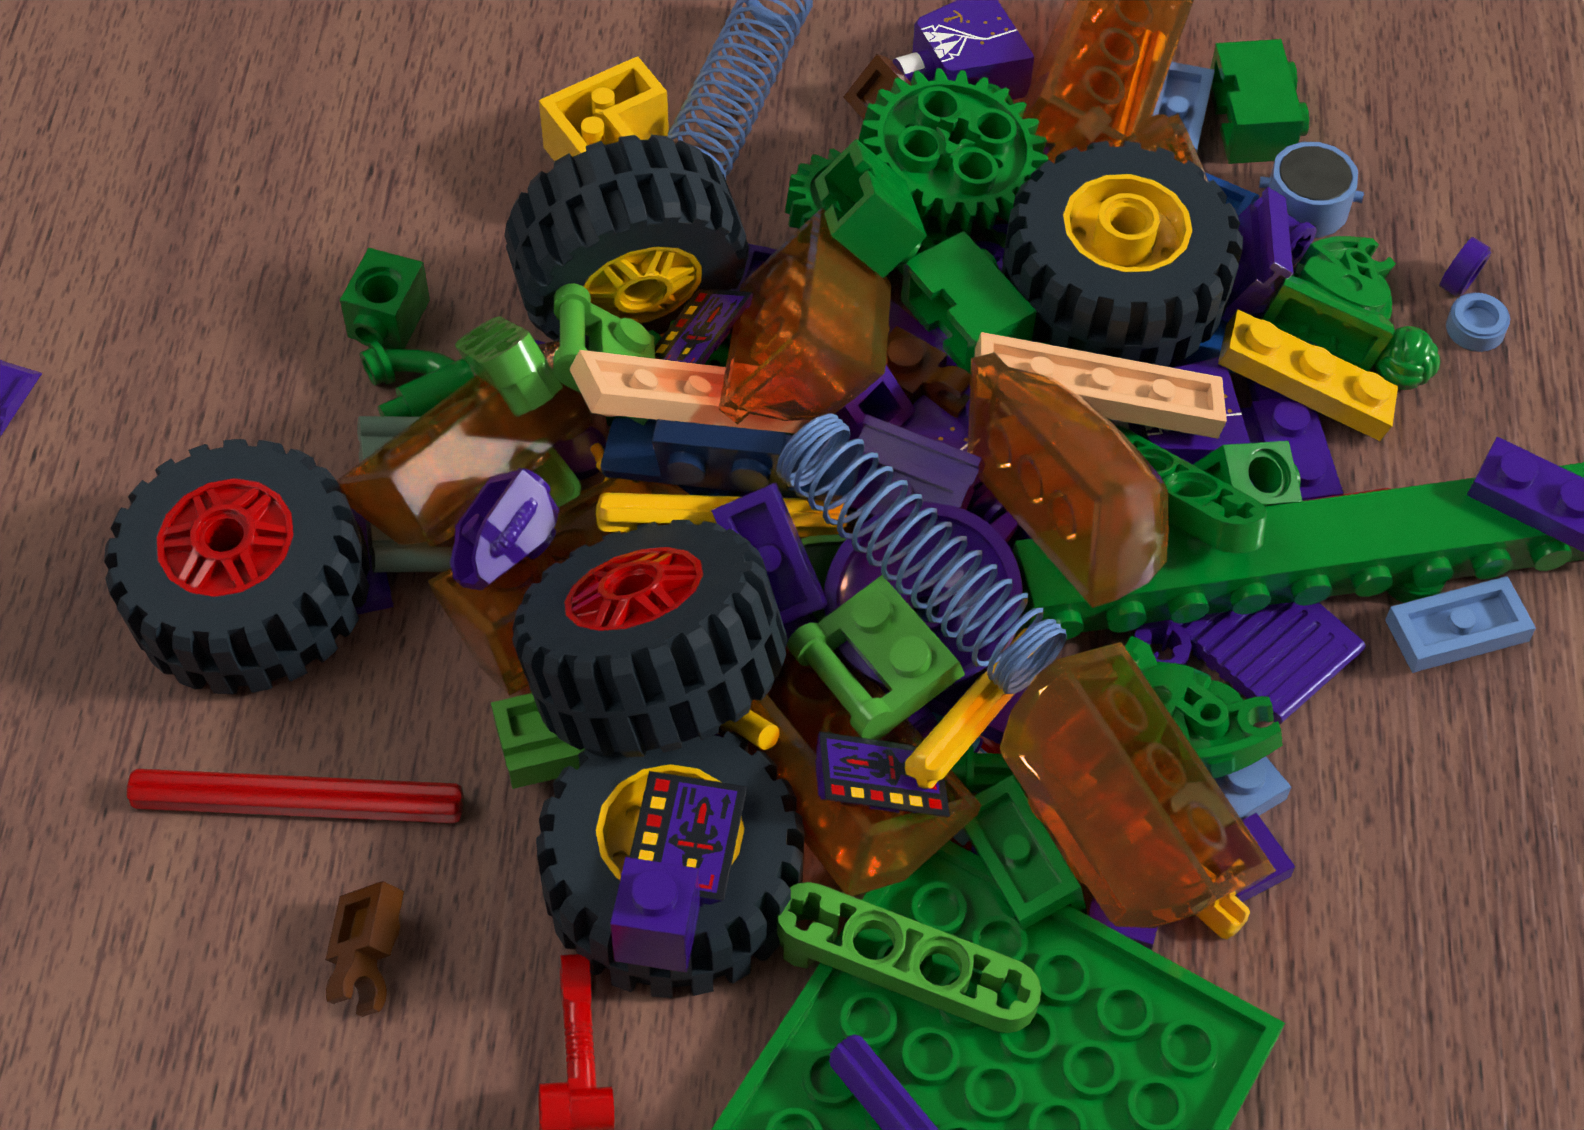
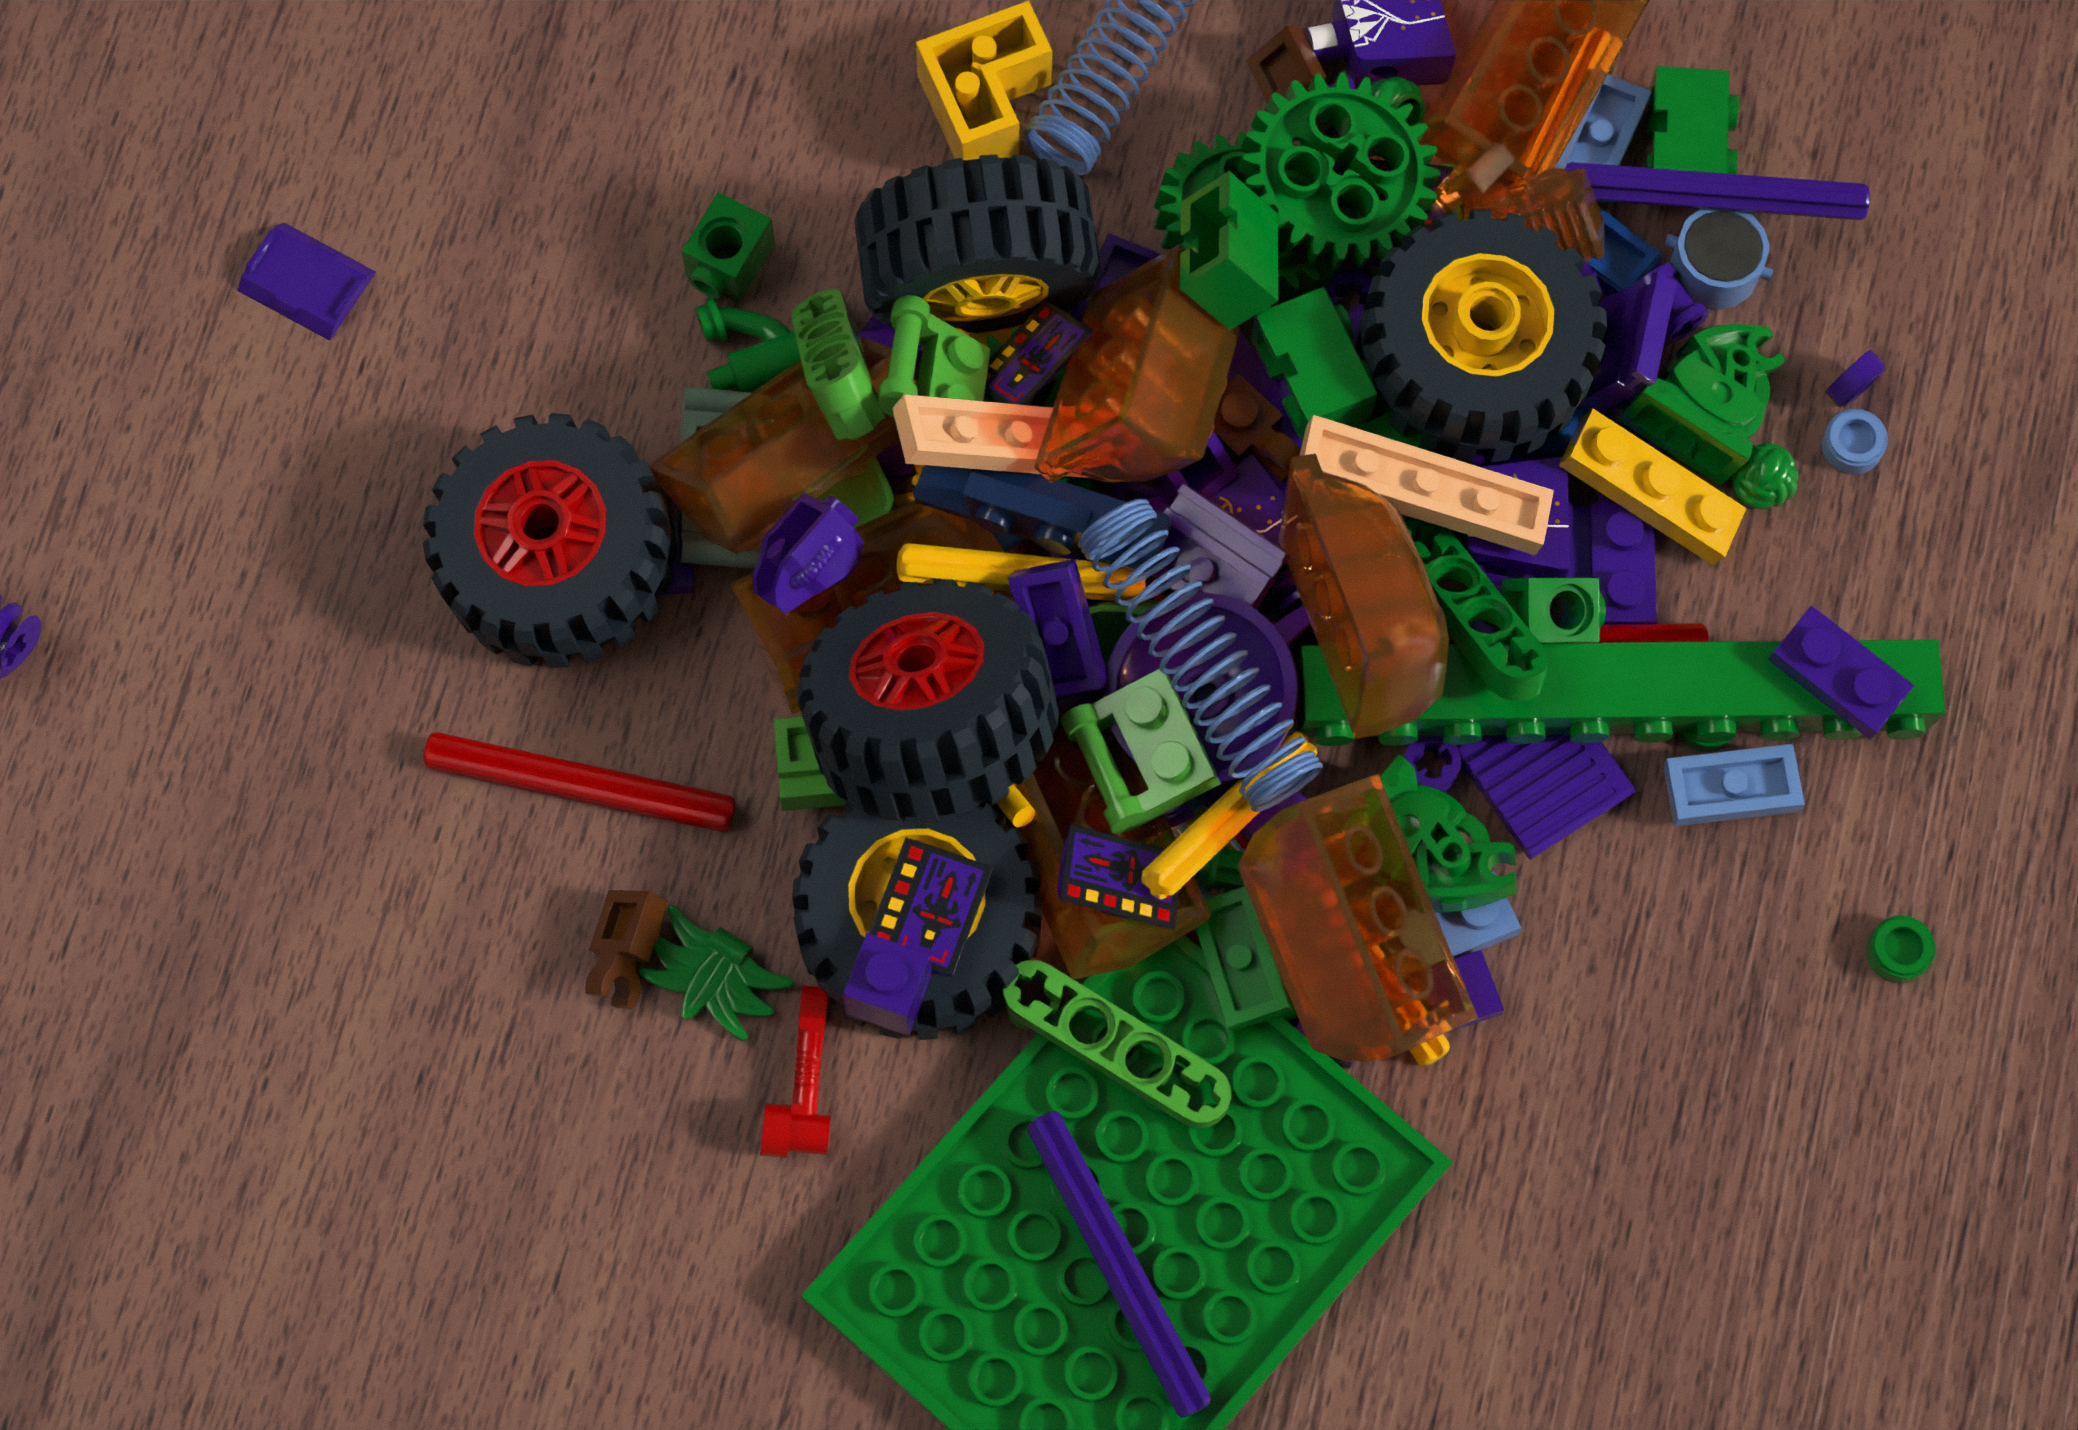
camera: 10 degrees right, 15 degrees up
none -> green piece [638,904,795,1041]
none -> dark purple axle [1562,162,1870,220]

